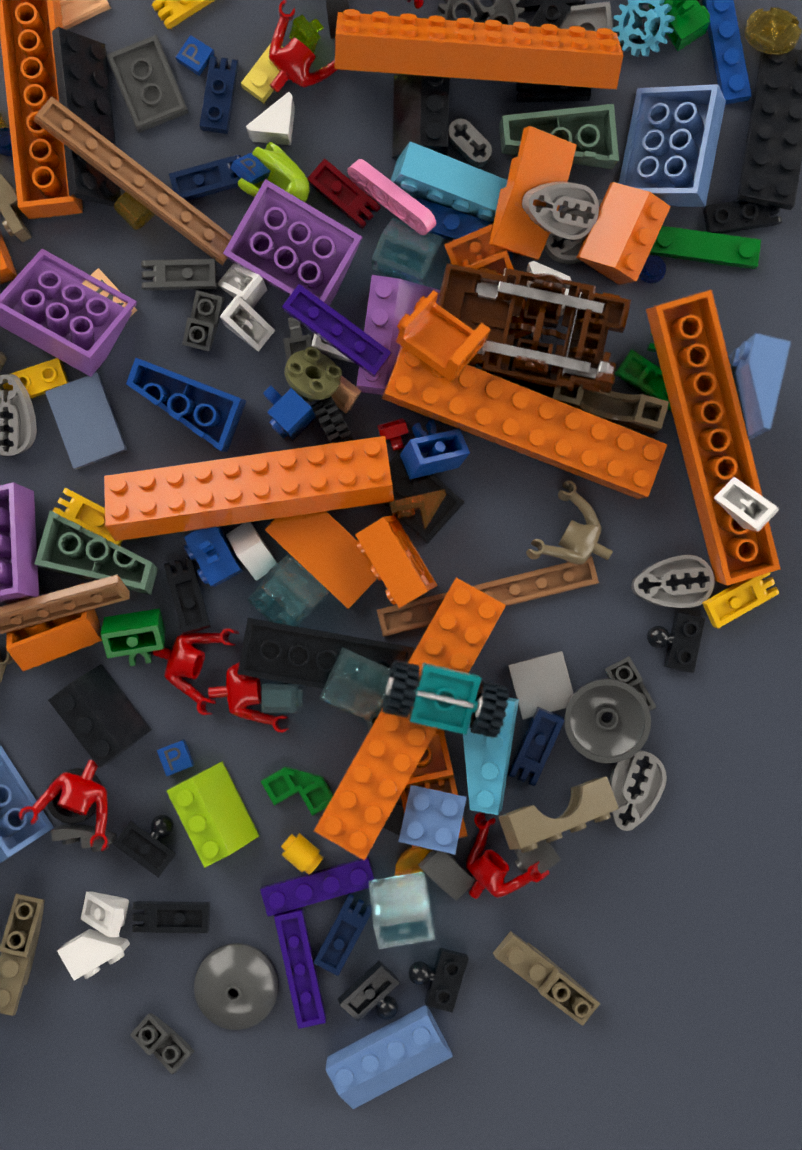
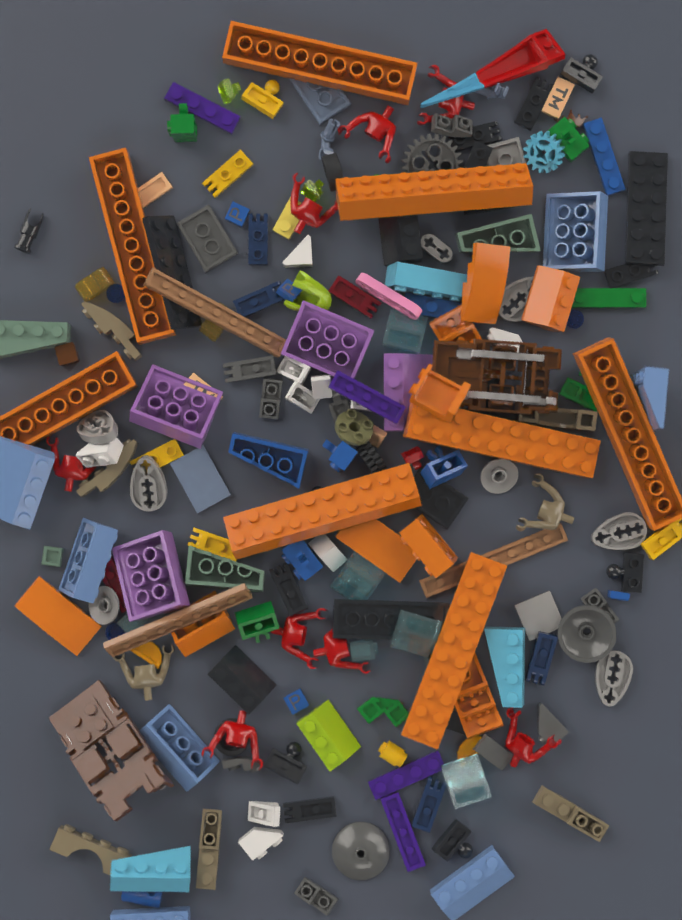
camera: 10 degrees left, 0 degrees up
plate [382,660,509,738] -> none
clear orange slope [390,489,446,530] -> none
medium blue plate [398,785,467,855] -> none
black plate [408,948,468,1013] -> none
dark tan arch [498,776,619,853] -> none
light grey piece [522,181,599,240] -> none
white slope [714,477,779,532] -> none
clear yellow tile [744,7,802,55] -> none
none -> white slope [311,374,332,399]
none -> light grey dish [480,458,518,494]
none -> blue tile [607,590,630,601]

